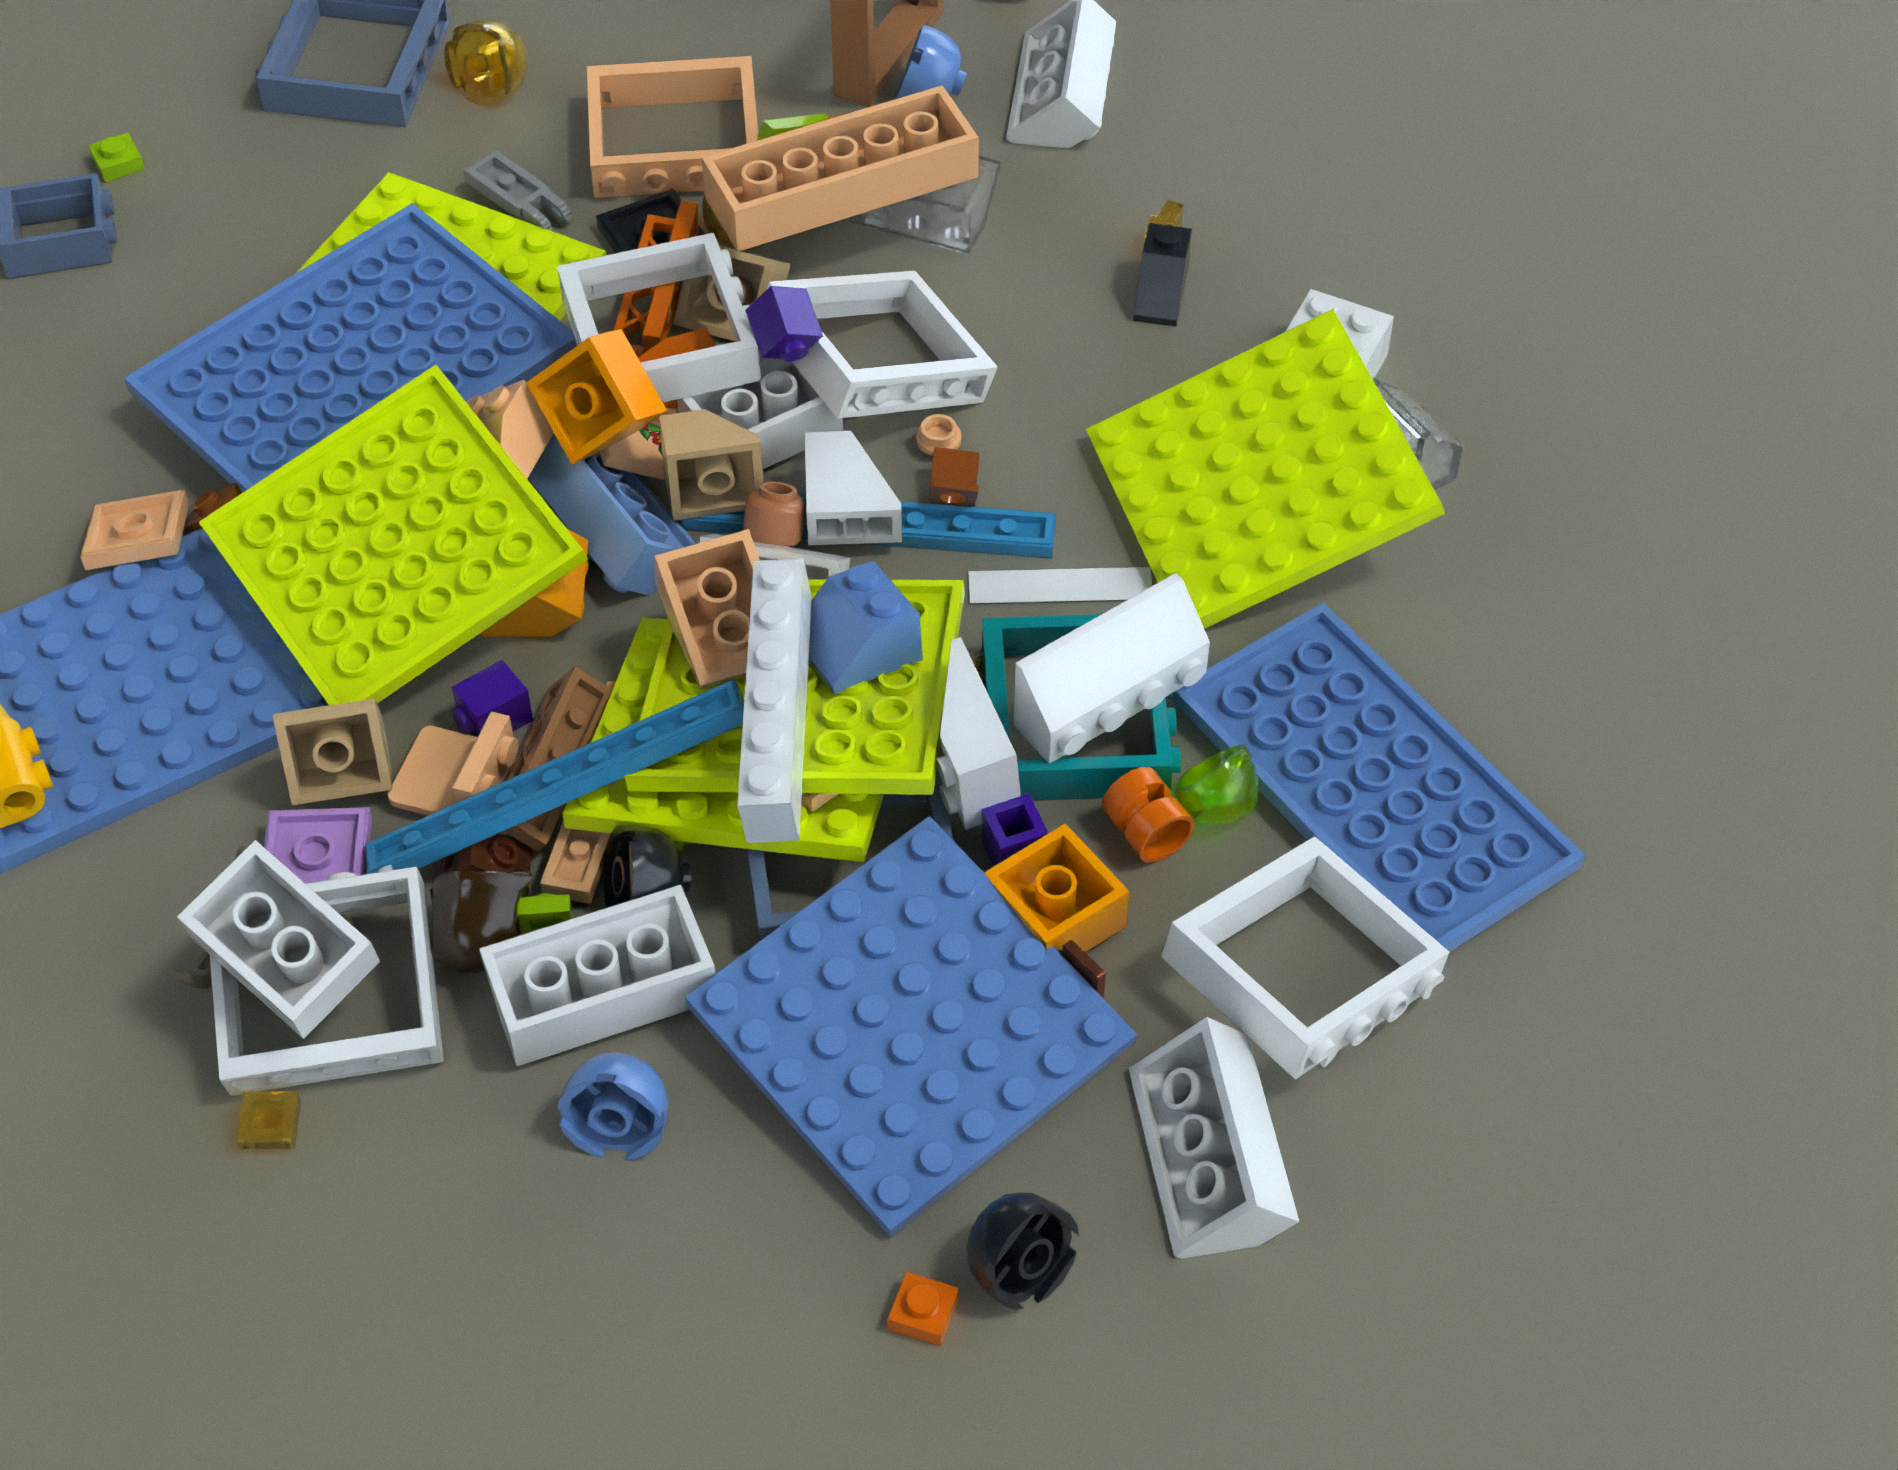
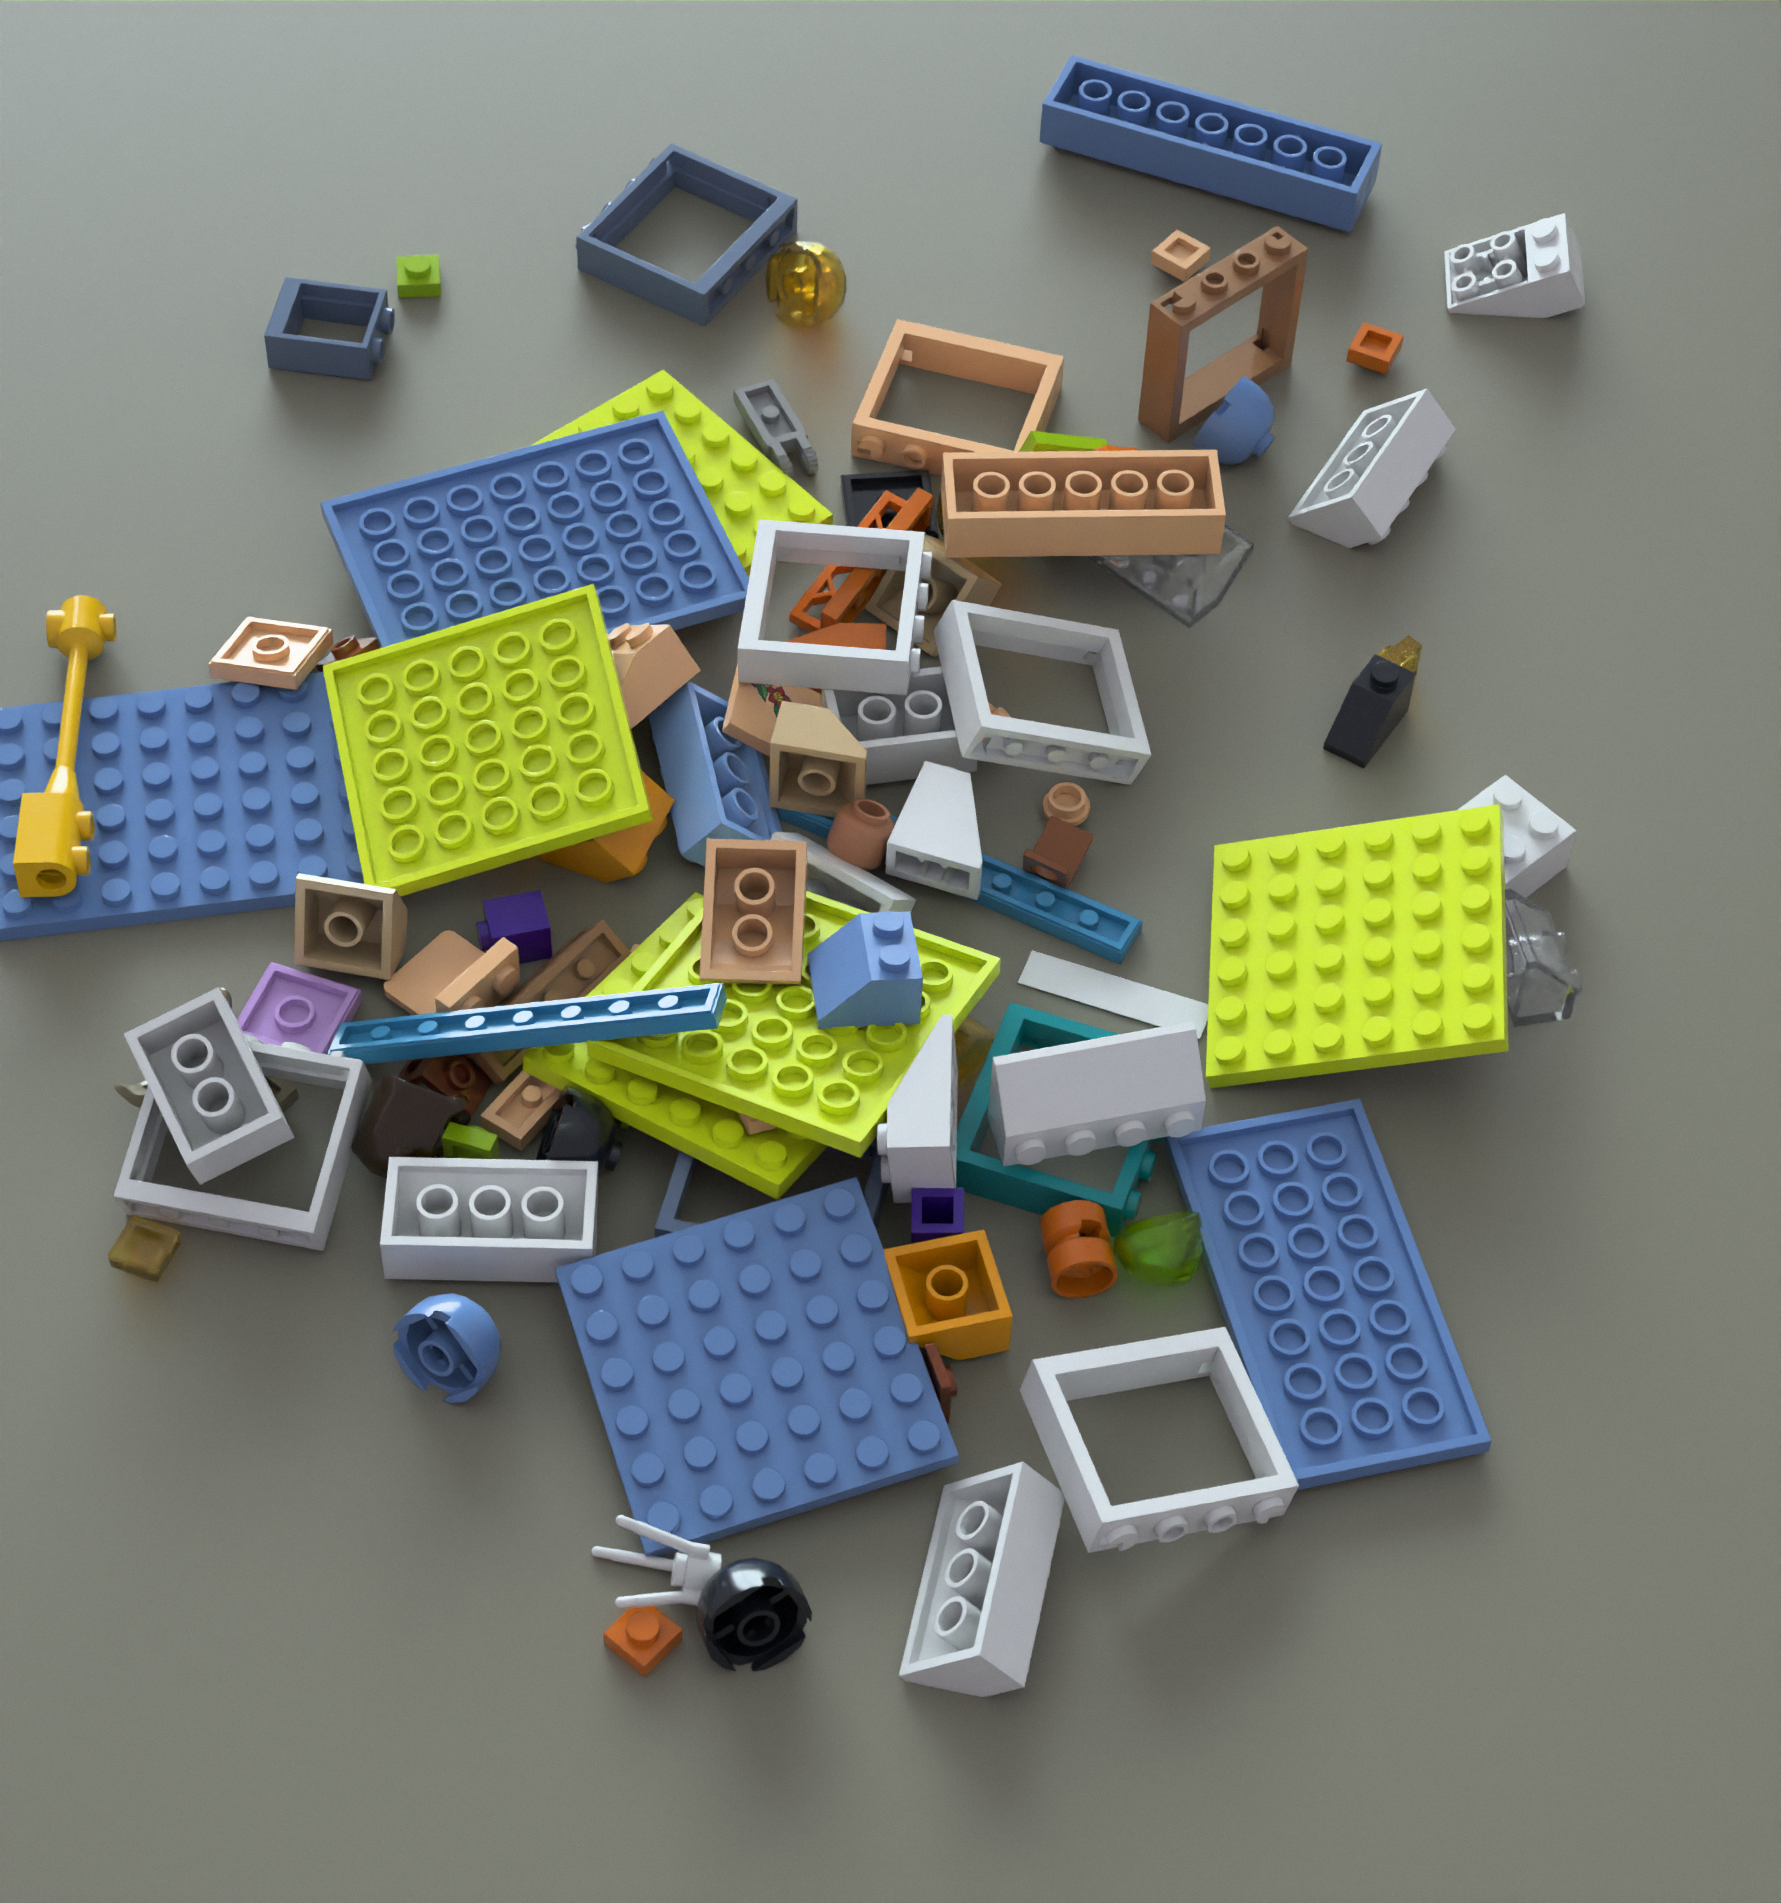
camera: 20 degrees right, 0 degrees up
light orange slope [526,329,667,465] -> none
white brick [737,558,812,843] -> none
dark purple brick [745,286,823,362] -> none
none -> white plant [592,1515,721,1608]

